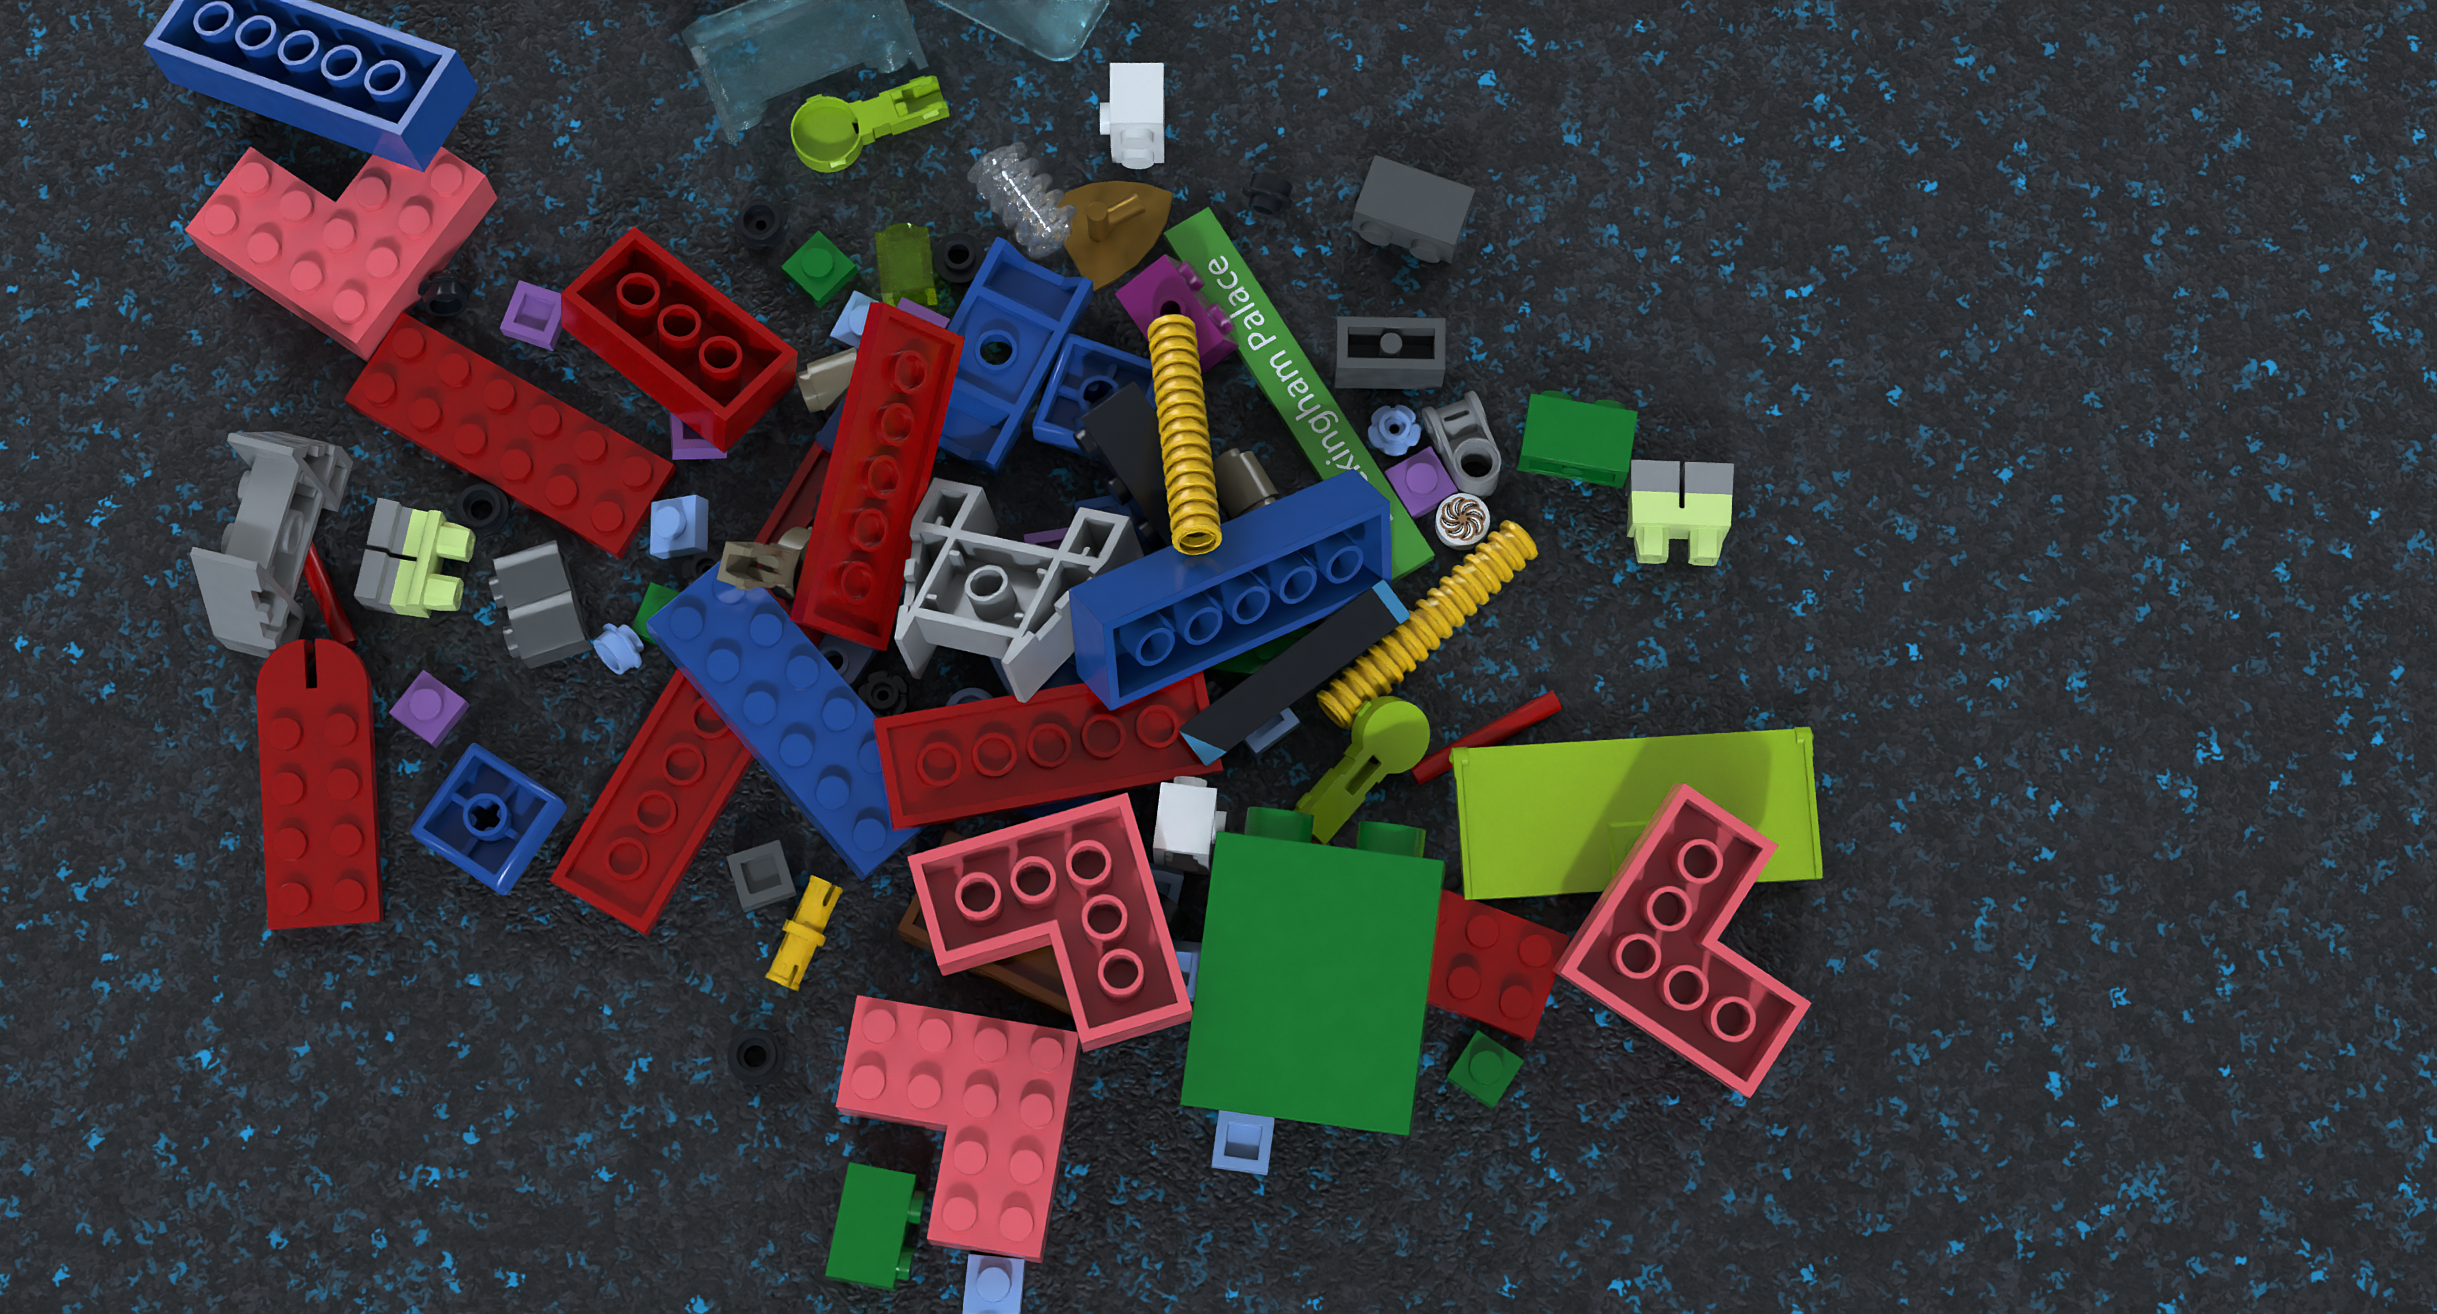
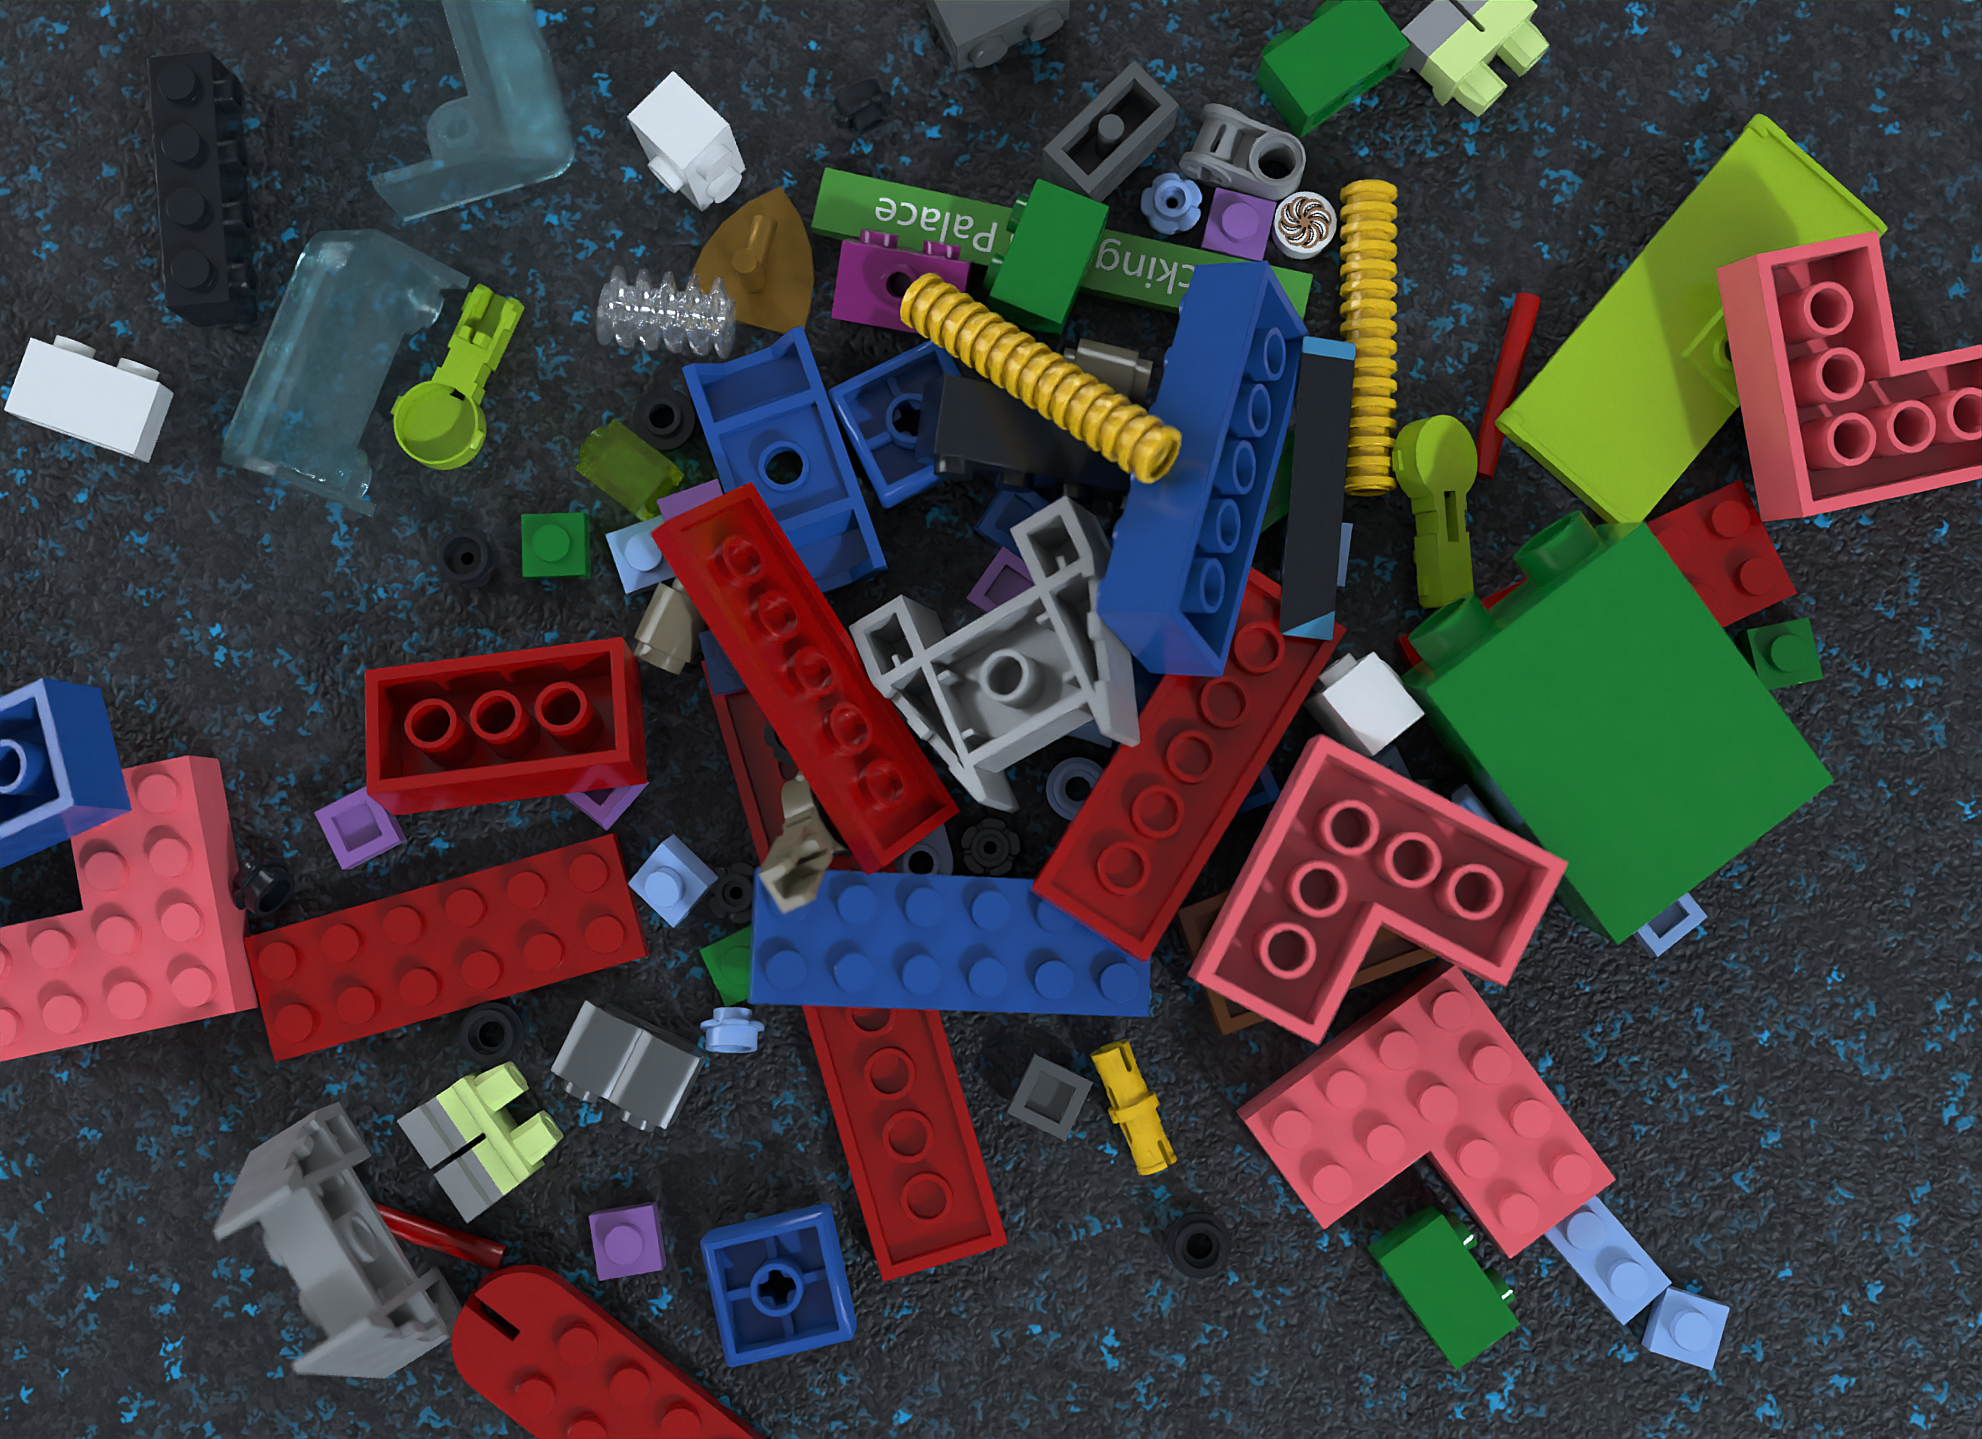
camera: 40 degrees left, 10 degrees up
none -> green brick [982,178,1109,340]

